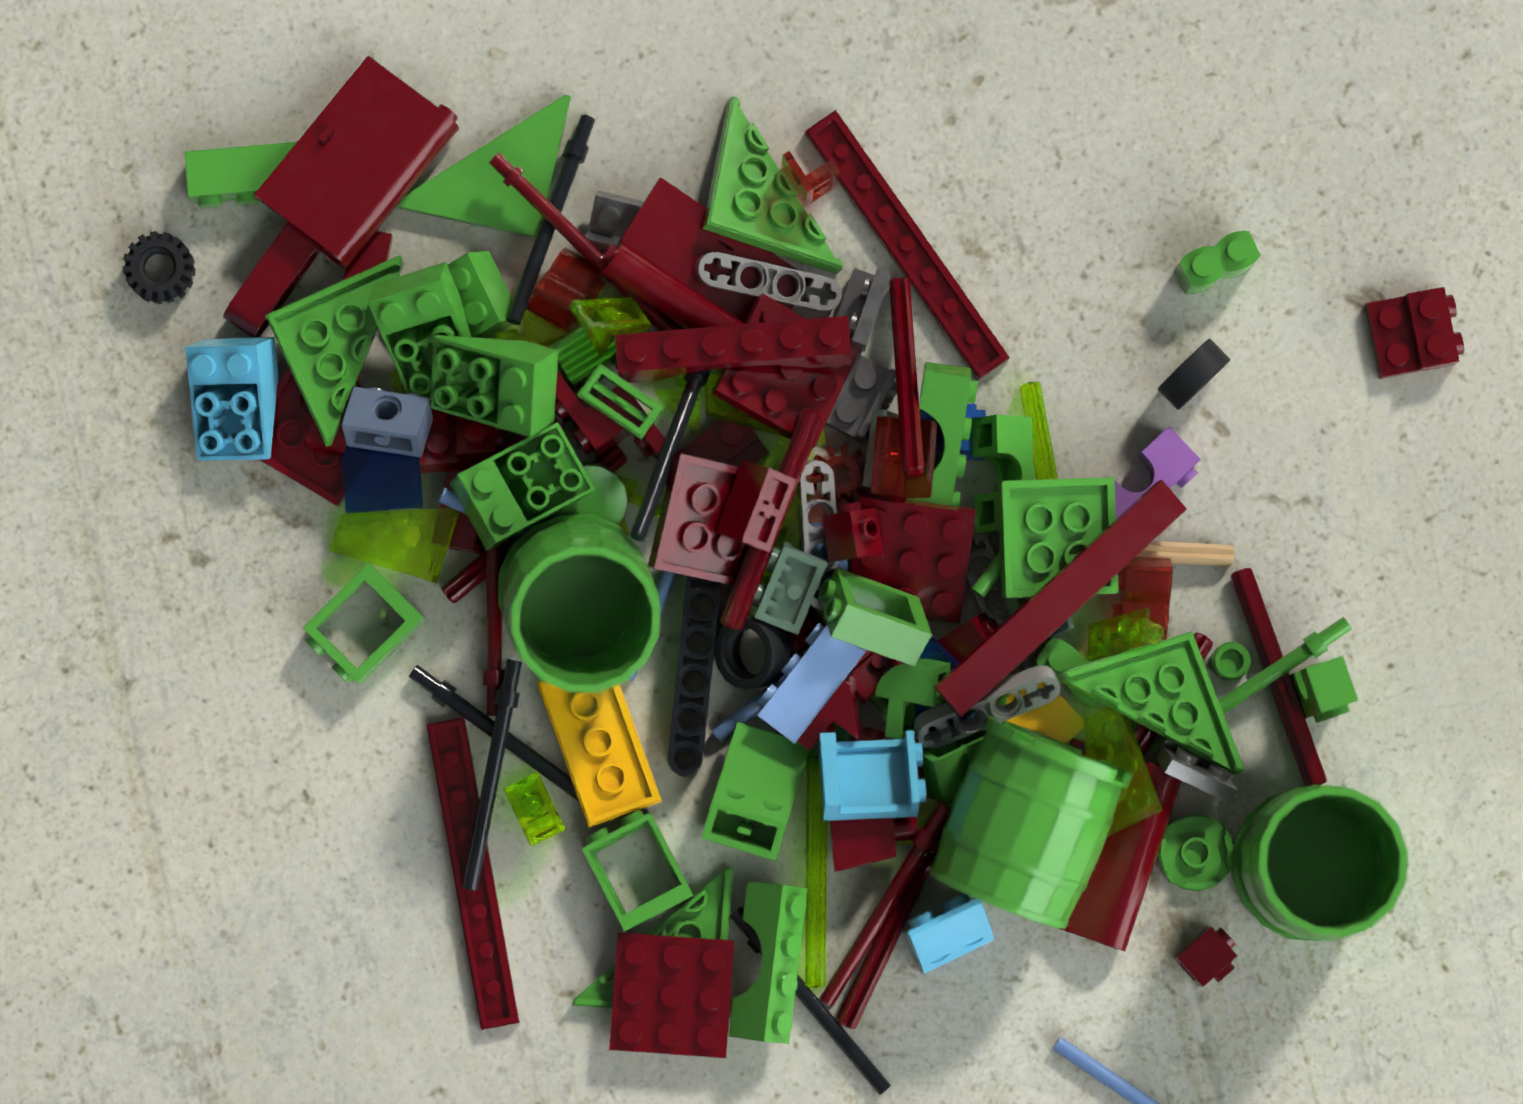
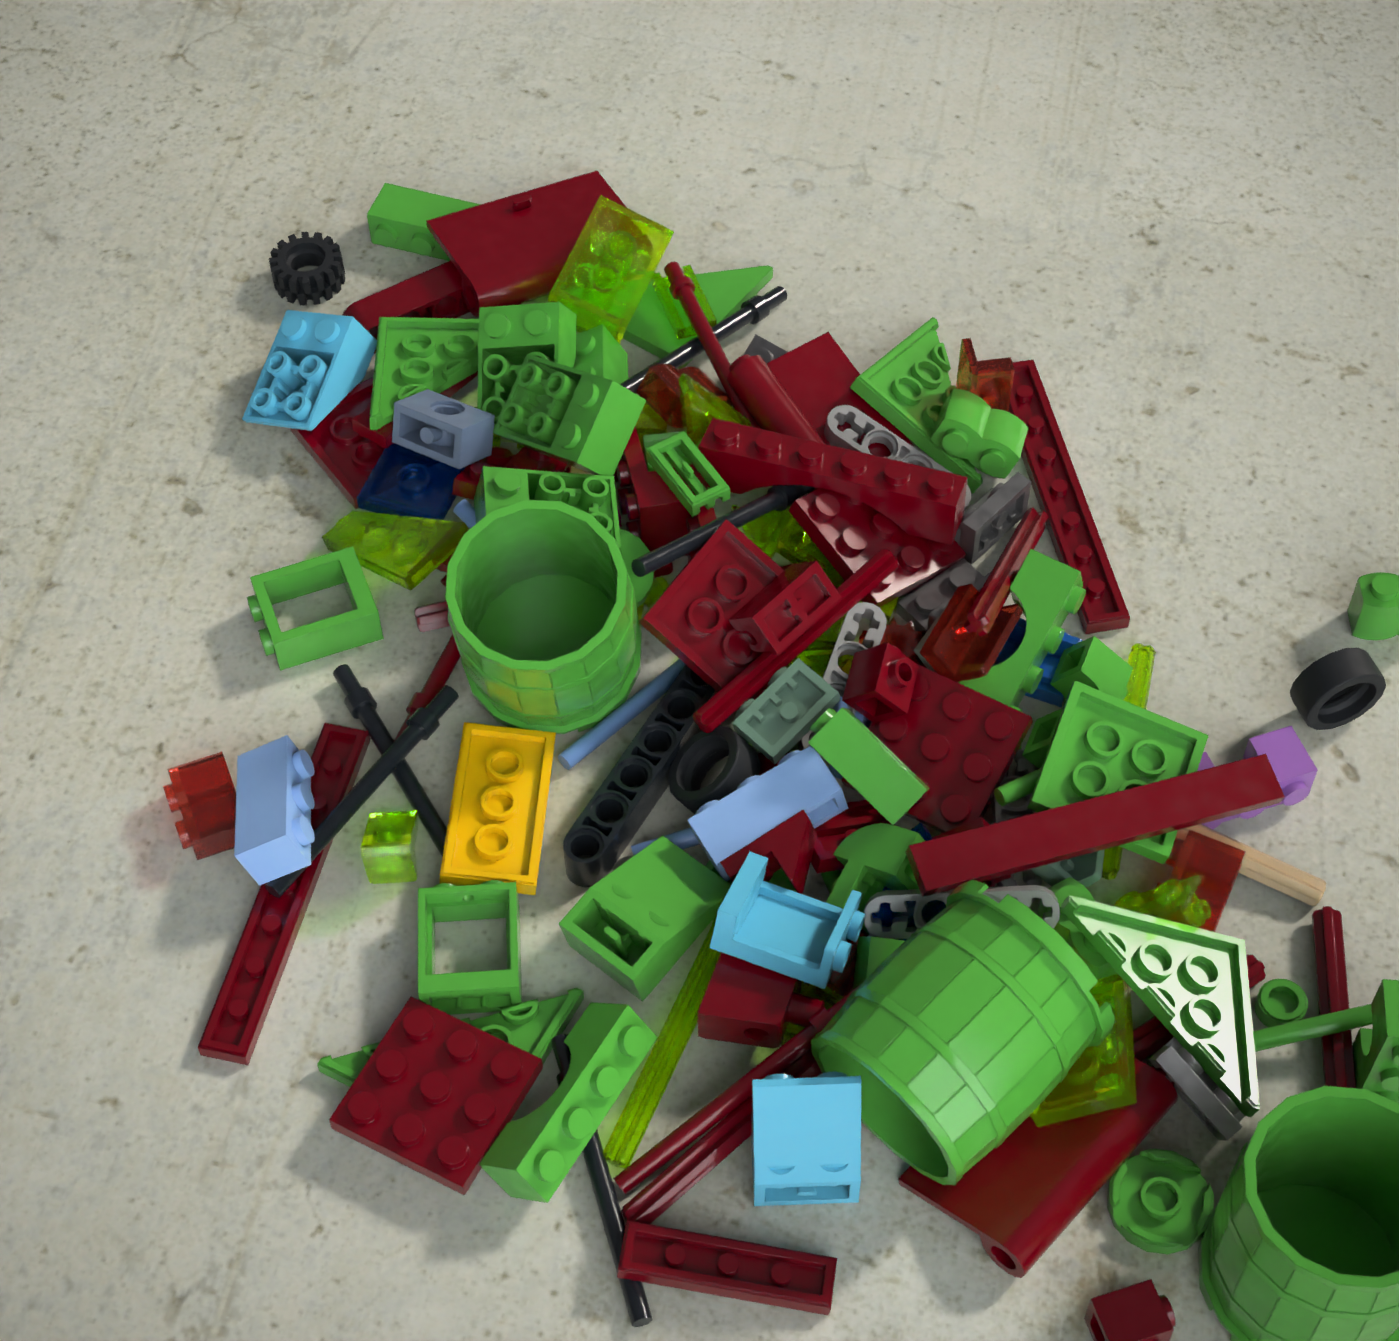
camera: 30 degrees right, 30 degrees down
none -> clear red brick [163,752,236,860]
none -> light blue brick [234,735,315,886]
none -> clear neon green brick [547,195,674,344]
none -> dark red tile [617,1220,837,1316]
none -> clear neon green tile [652,265,717,340]
none -> bright green brick [931,389,1028,479]

